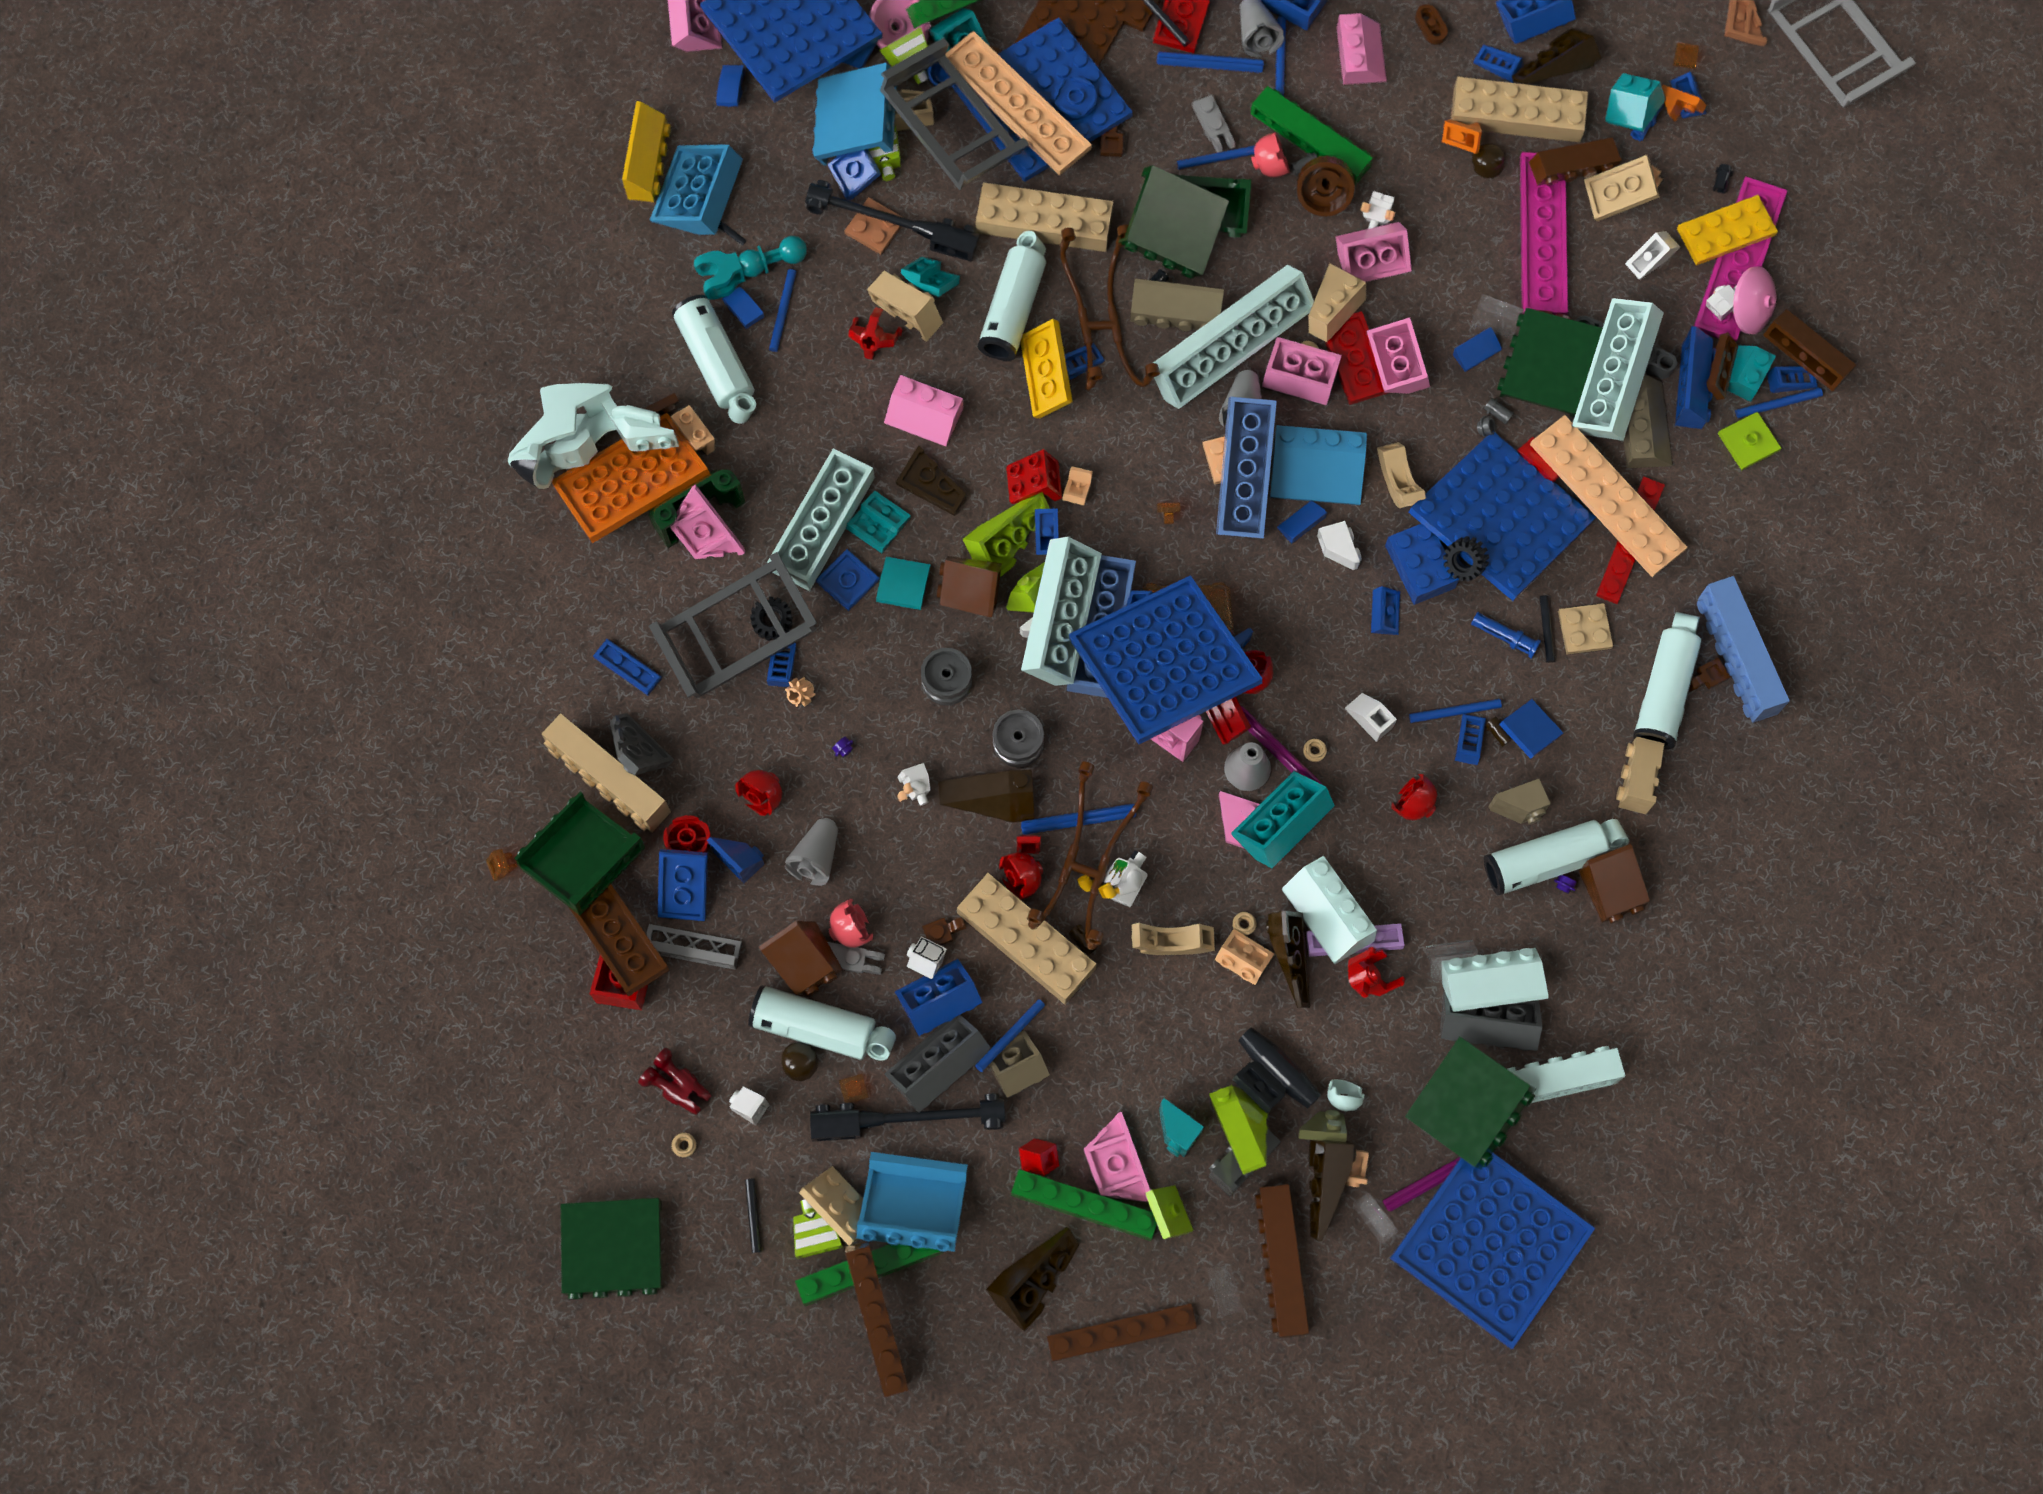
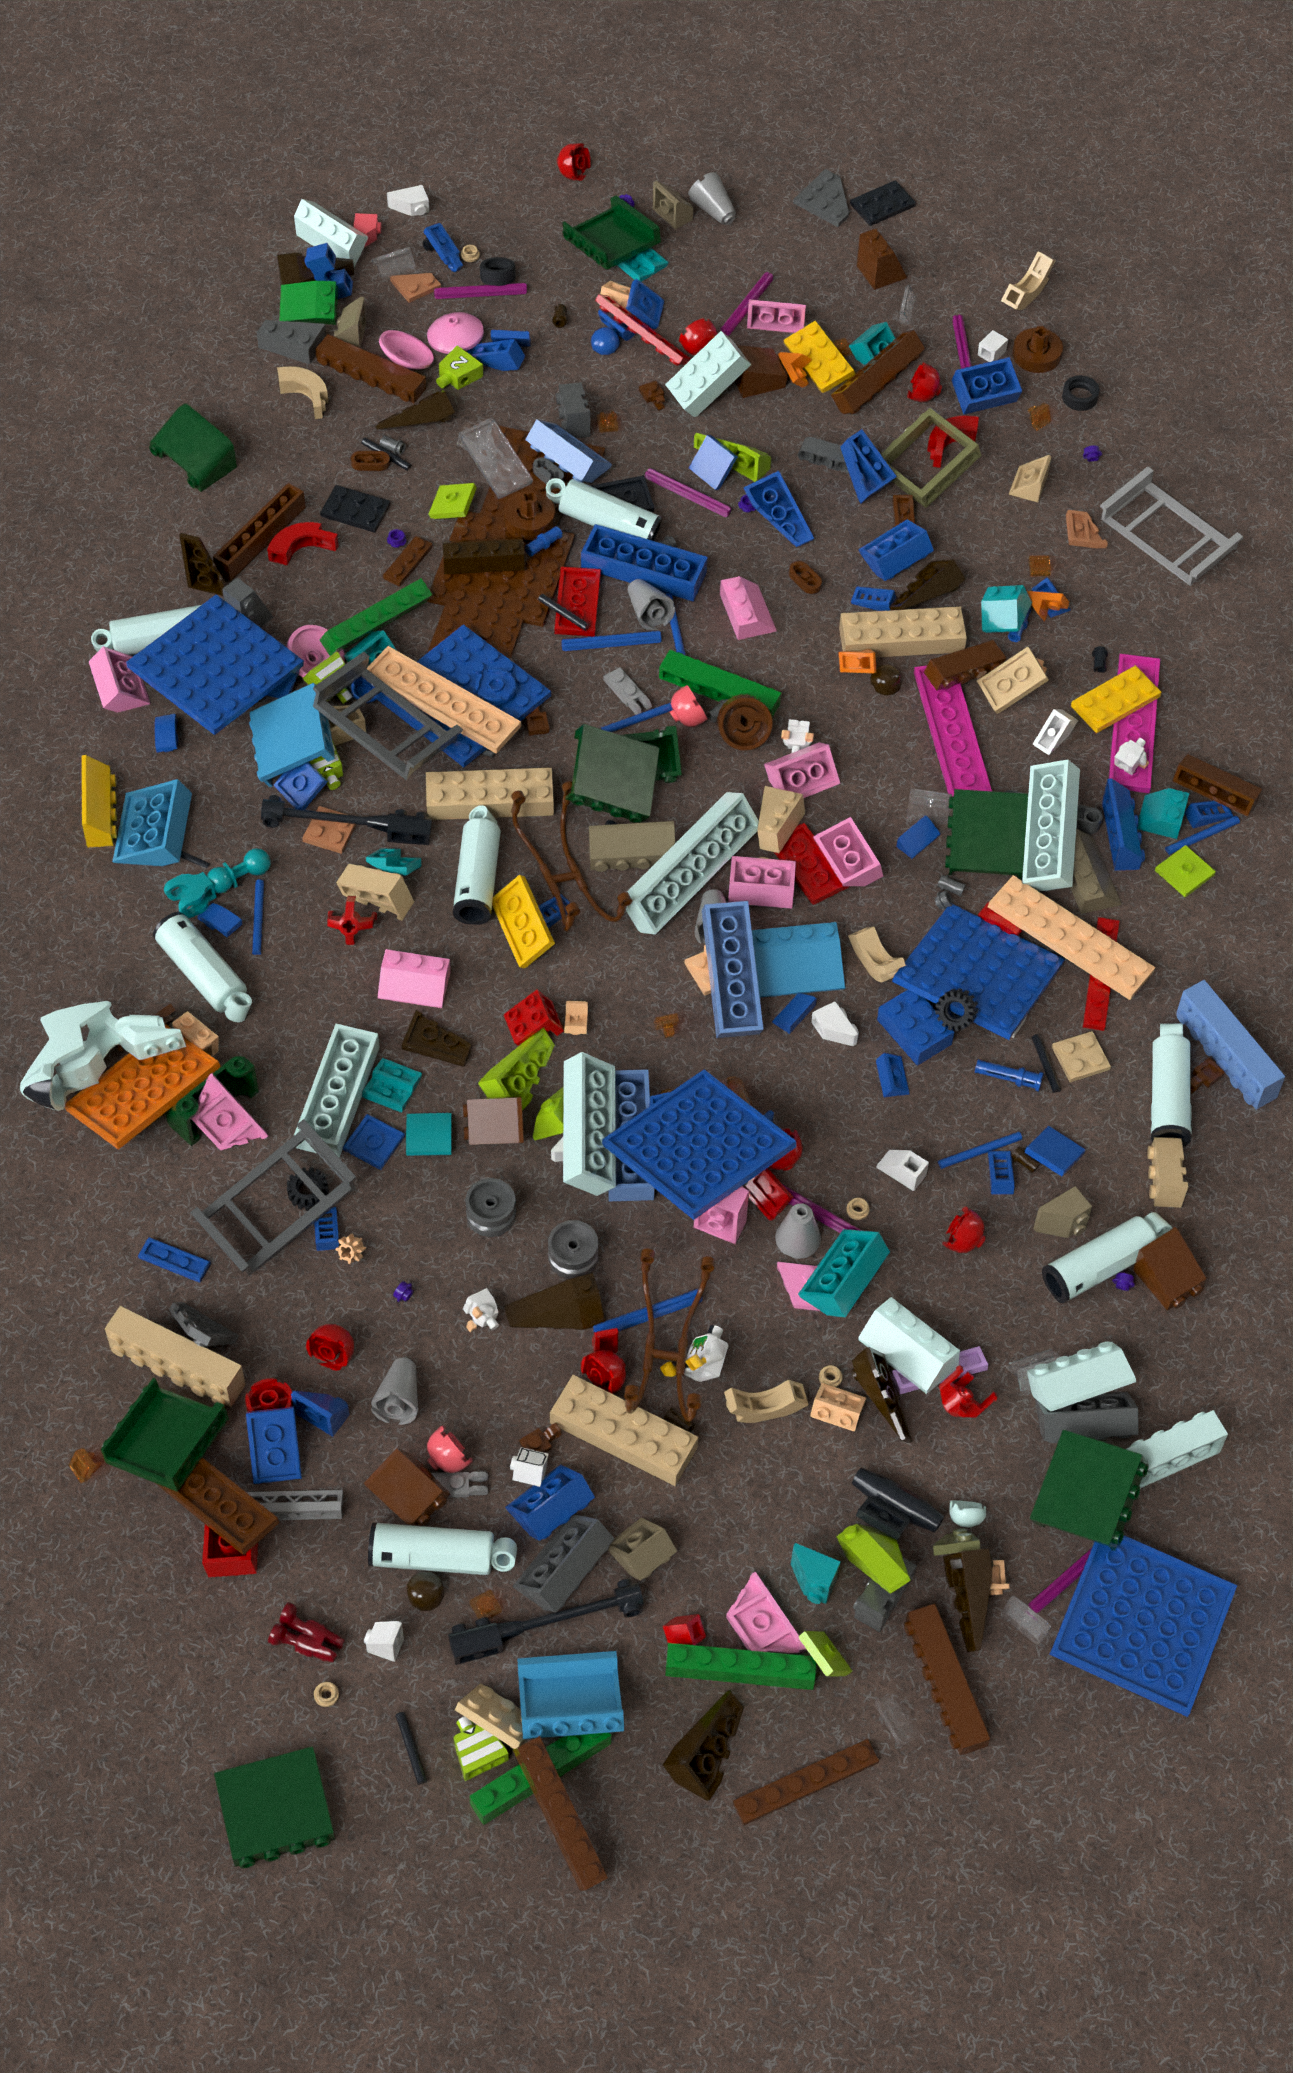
camera: 15 degrees left, 15 degrees down
blue bar [975,999,1045,1072] -> none
blue slope [1035,508,1058,555] -> none
reddish brown plate [1707,332,1738,400] -> none
bright pink dish [1733,266,1776,334] -> none

